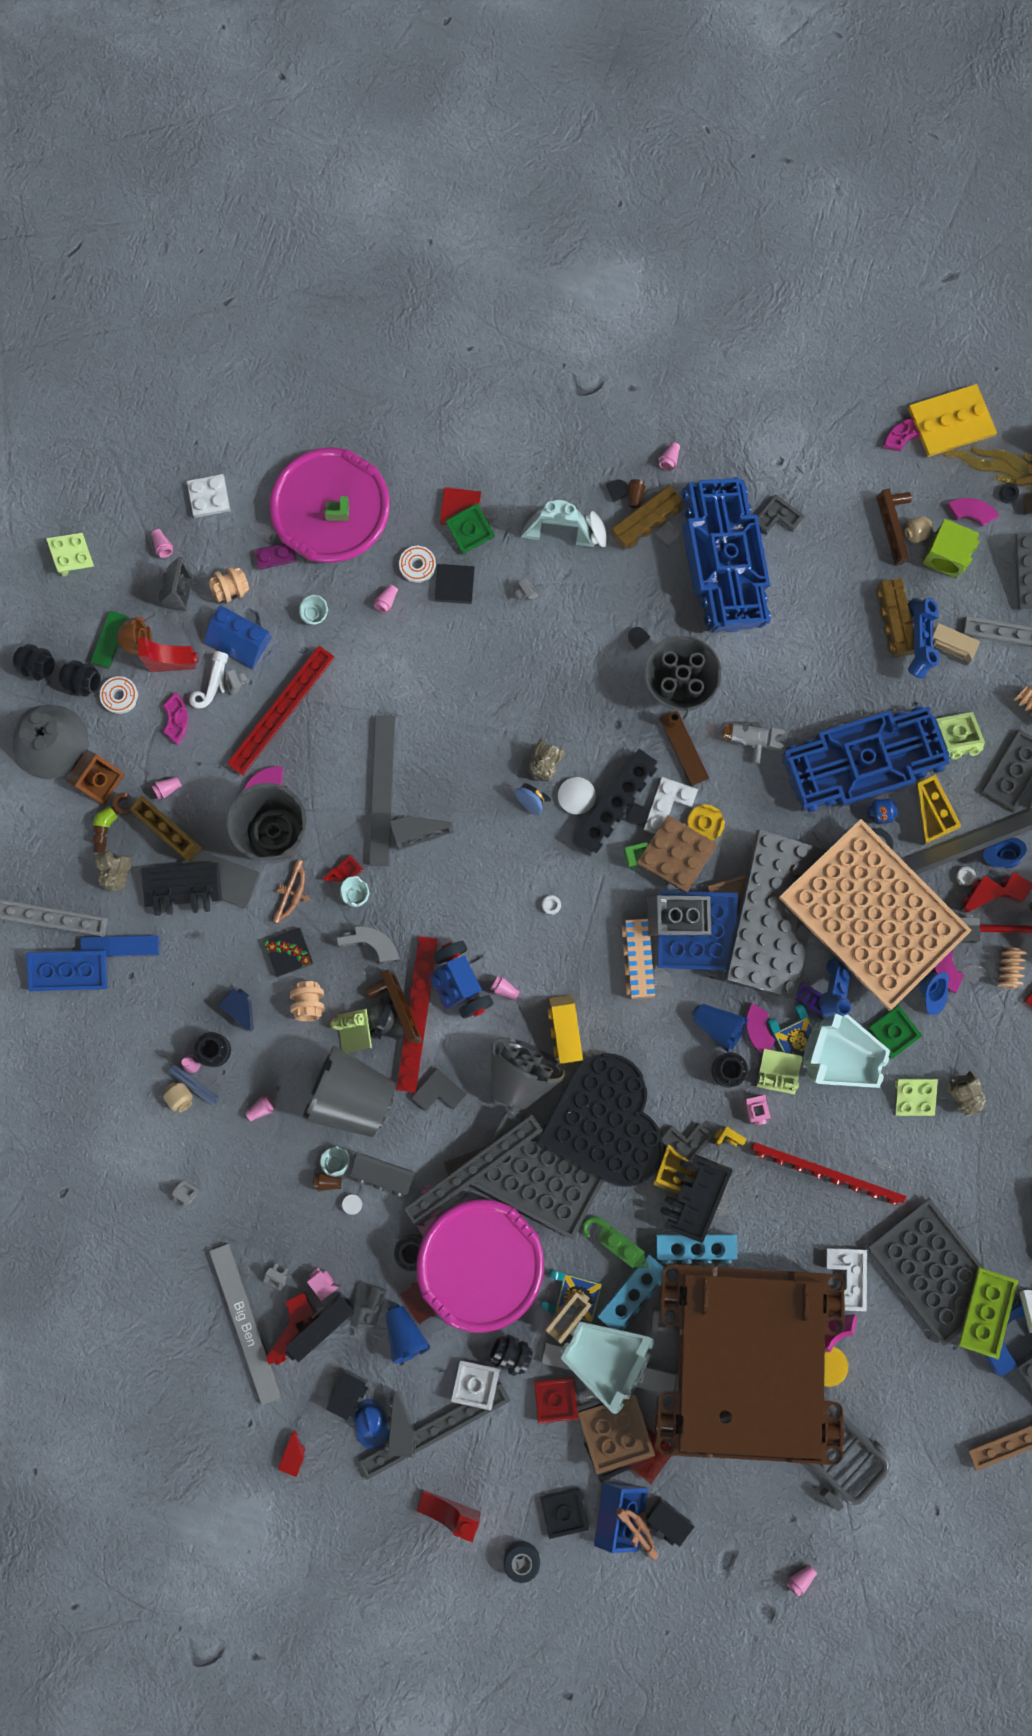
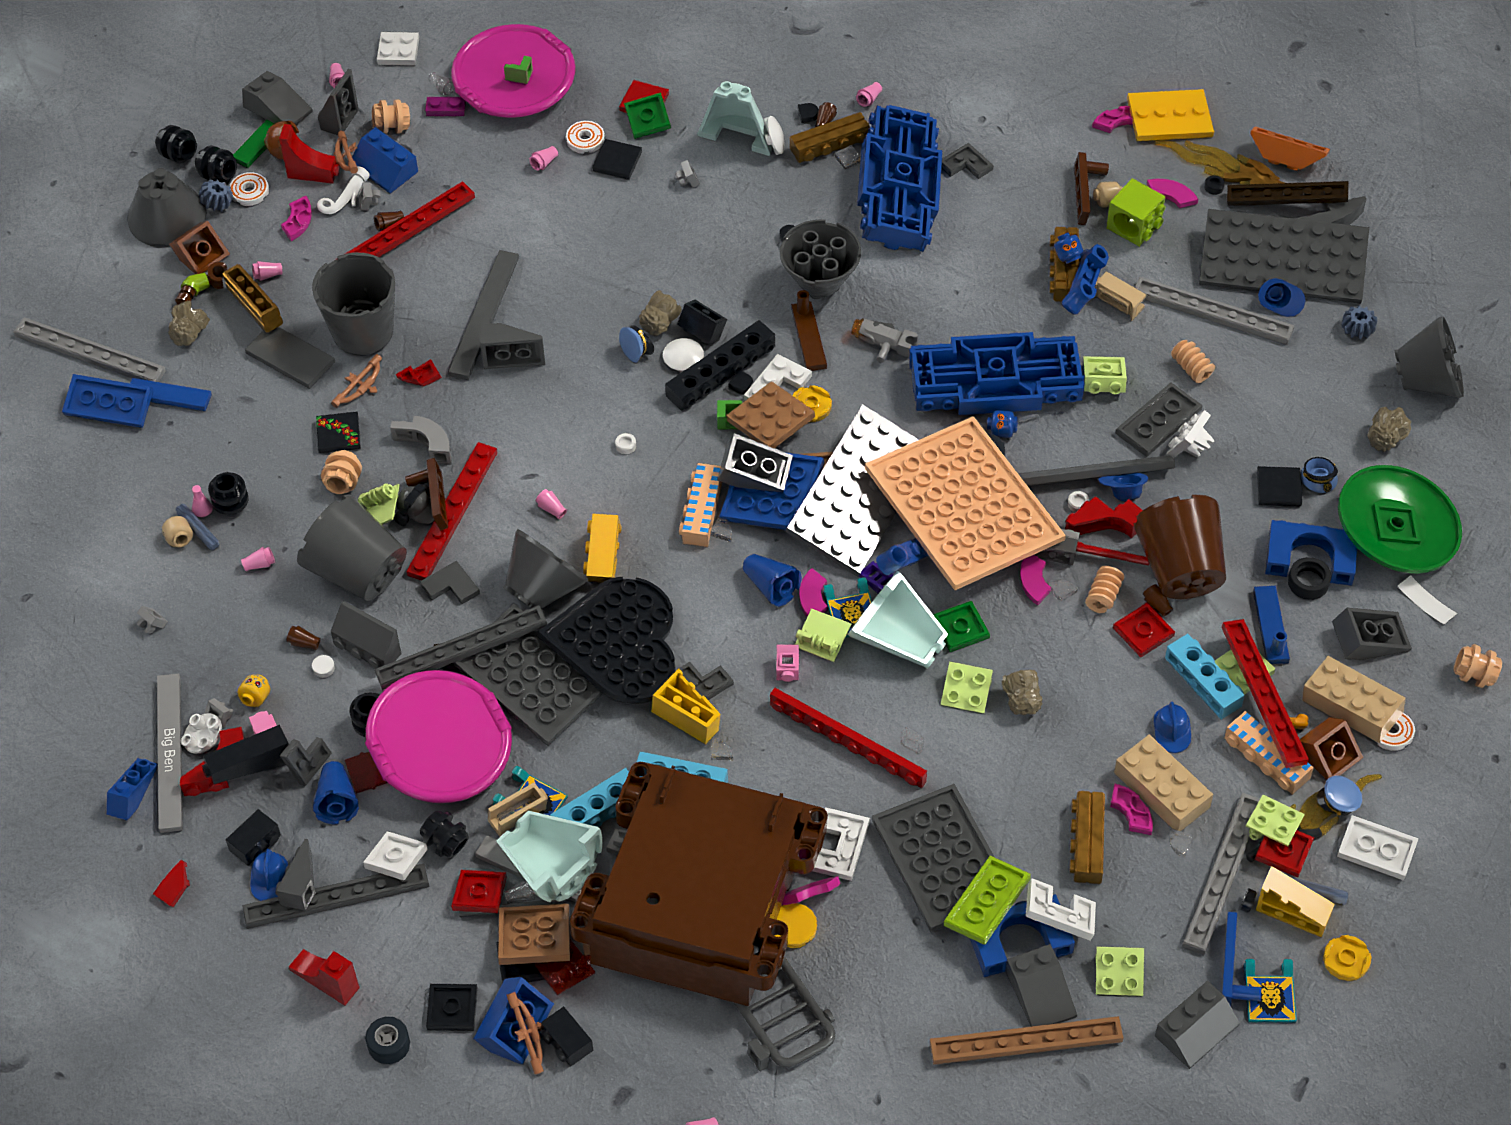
camera: 15 degrees right, 25 degrees down
yellowish green hinge [46,533,94,576] -> none
black hinge [141,862,222,916] -> none
dark blue slope [219,988,254,1032] -> none
light aqua hair [299,595,328,625] -> none
light aqua hair [320,1146,350,1177] -> none
light aqua hair [340,876,370,907] -> none
blue brick [429,941,493,1019] -> none
bright green plate [582,1216,649,1269] -> none
black hinge [660,1154,733,1243] -> none
black piece [711,1052,748,1088] -> none
yellow bracket [714,1126,747,1147] -> none
yellow wedge [916,775,961,845] -> none
blue piece [919,972,949,1015] -> none
none -> blue slope [106,758,158,820]
none -> white dish [181,713,222,754]
none -> sand blue gear [198,179,233,212]
none -> yellow head [237,674,271,707]
none -> dark grey slope [242,71,313,125]
none -> nougat piece [334,131,358,173]
none -> reddish brown cone [373,210,404,231]
none -> black brick [677,300,727,344]
none -> blue head [1054,232,1083,264]

